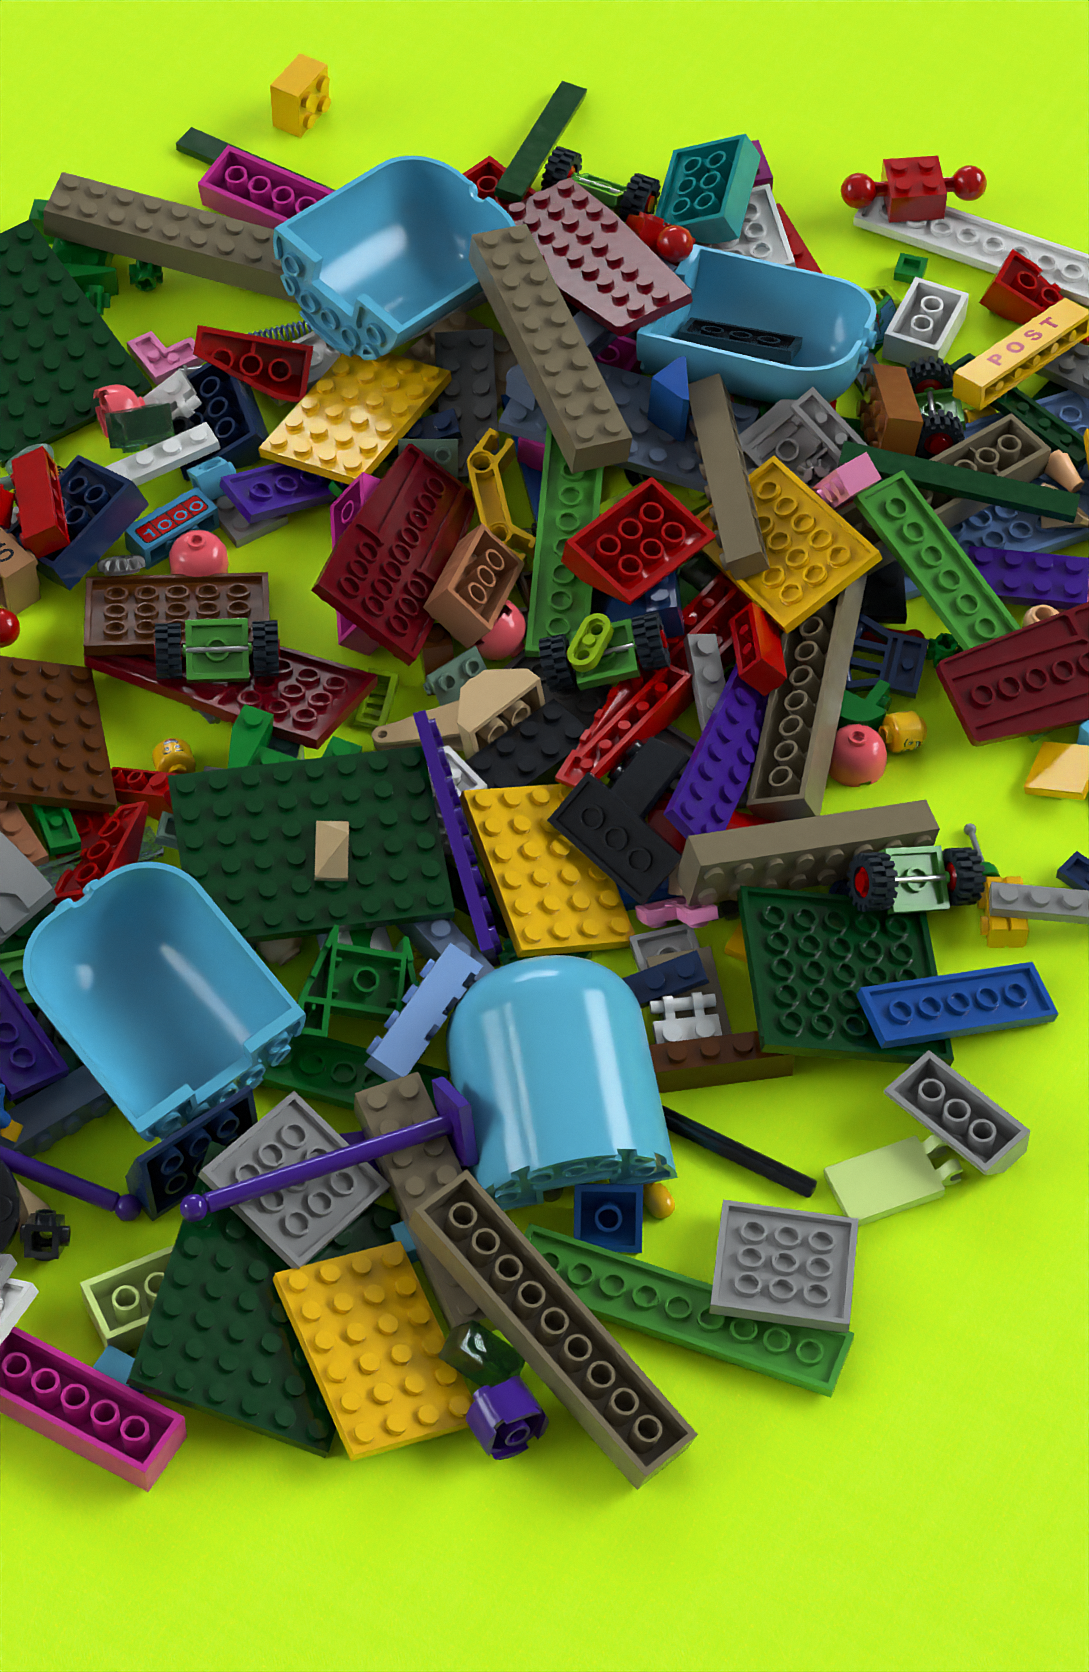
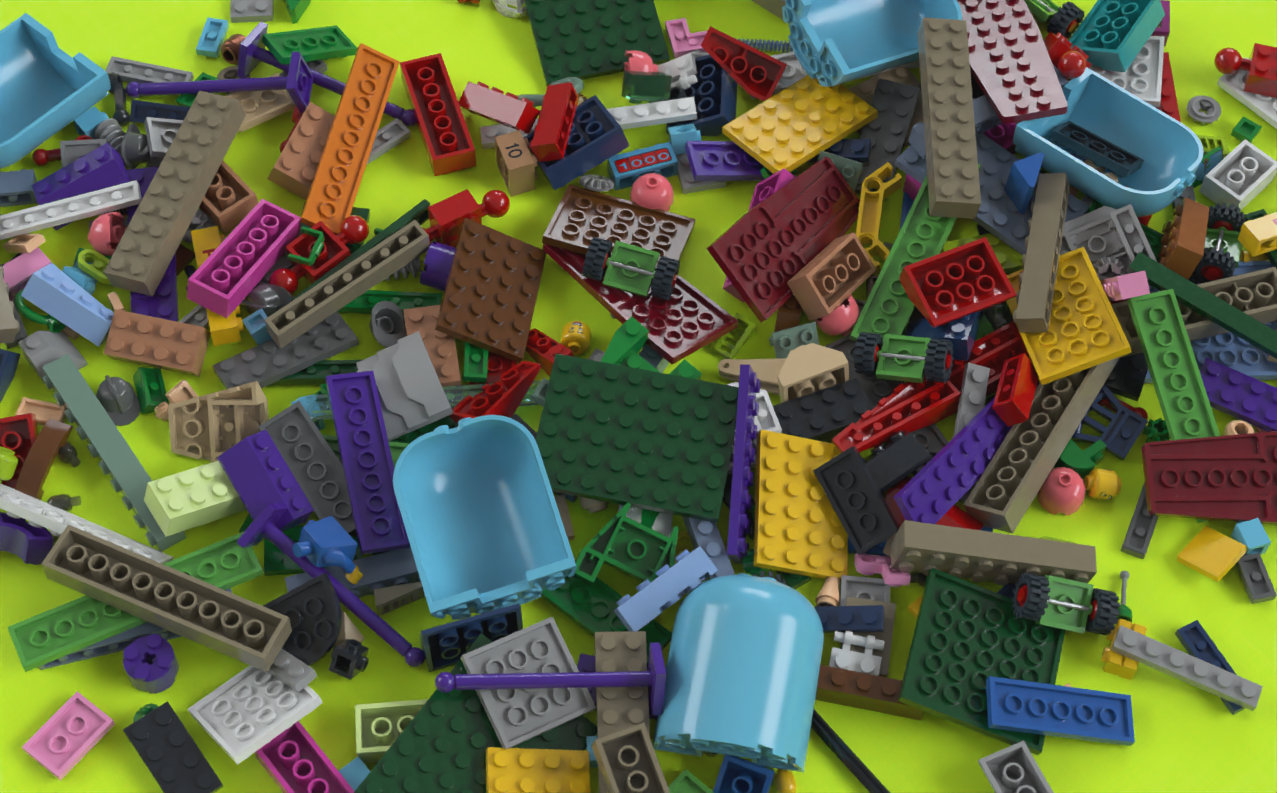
camera: 20 degrees right, 5 degrees up
tan slope [315,821,349,881] -> none
lime plate [567,613,614,672] -> none
none -> dark tan slope [374,582,425,616]
none -> light nougat cone [815,577,840,607]
none -> dark grey tile [1120,482,1159,560]
none -> light grey gear [1186,95,1221,125]

